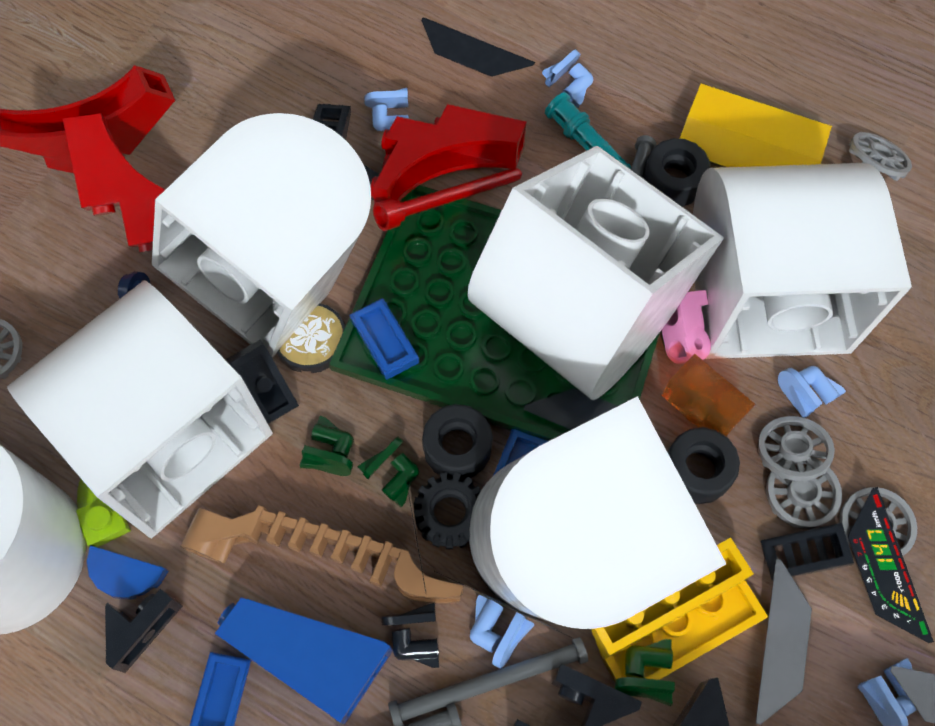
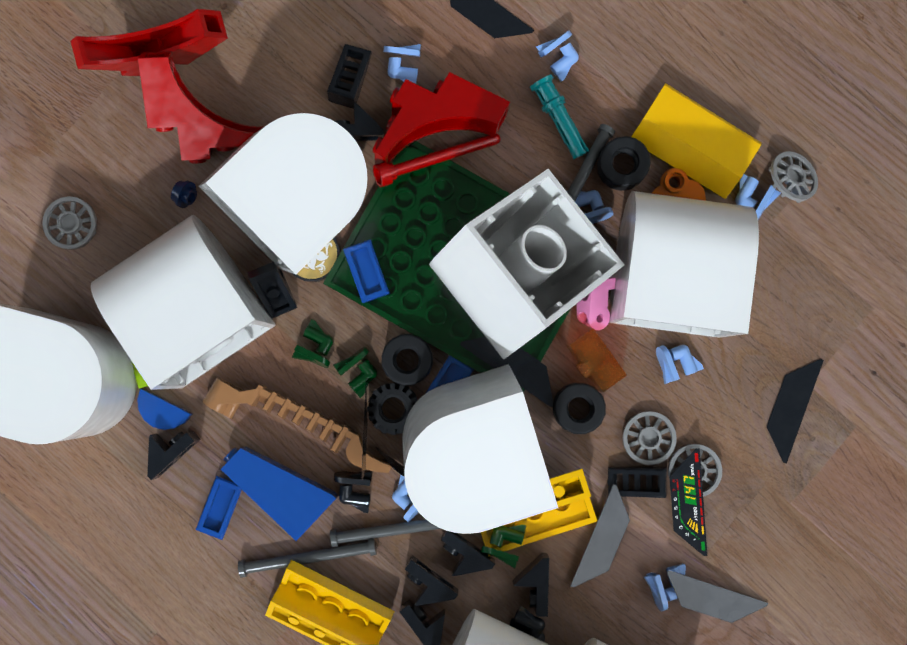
camera: 15 degrees right, 20 degrees up
light grey wheel [758,416,835,483] -> none

